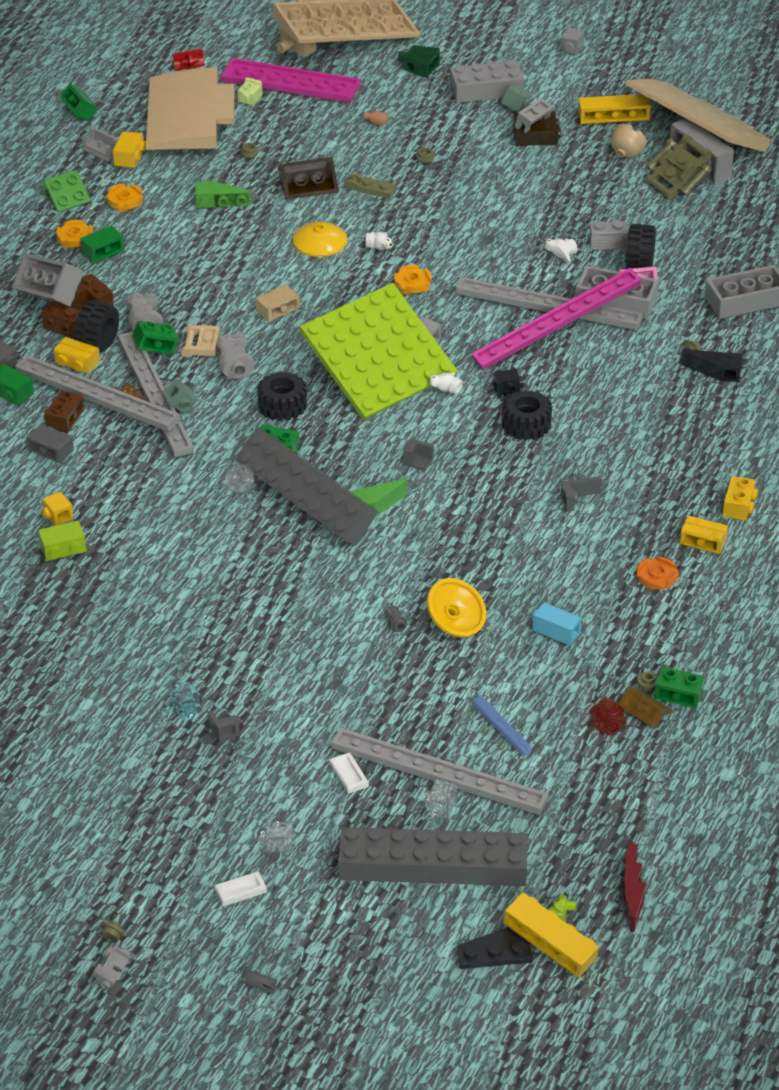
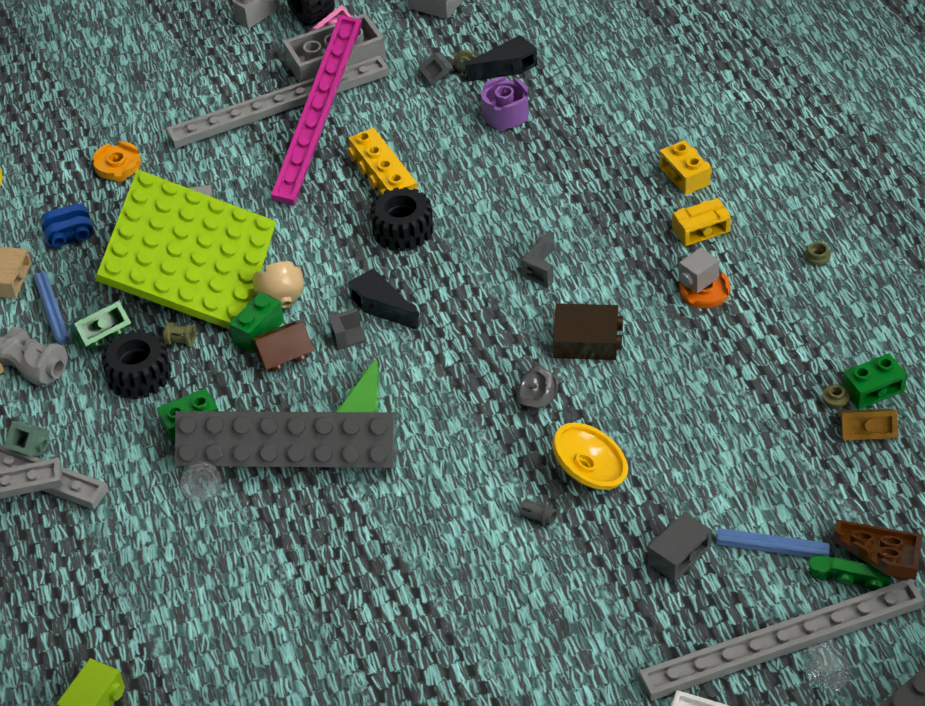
camera: 40 degrees left, 5 degrees up
yellow brick [41,491,74,526] -> none
white animal [366,231,392,250] -> none
white animal [429,372,463,395] -> none
black brick [493,369,524,398] -> none
medium azure brick [531,602,582,646] -> none
white animal [545,238,577,264] -> none
clear red brick [590,696,627,736] -> none
none -> medium blue axle [34,271,70,345]
none -> blue brick [40,204,94,248]
none -> brick [69,300,131,350]
none -> olive bush [164,322,196,347]
none -> green brick [229,292,284,354]
none -> reddish brown brick [250,320,314,372]
none -> tan cylinder [252,261,304,309]
none -> yellow brick [347,127,418,195]
none -> black slope [348,268,419,329]
none -> dark grey panel [418,52,455,85]
none -> medium lavender brick [481,77,529,131]
none -> dark grey hat [517,361,559,408]
none -> dark brown brick [553,303,623,360]
none -> dark grey brick [647,512,712,582]
none -> light grey brick [679,247,719,293]
none -> olive plate [805,242,831,265]
none -> green hinge [809,555,891,591]
none -> reddish brown plate [832,520,923,581]

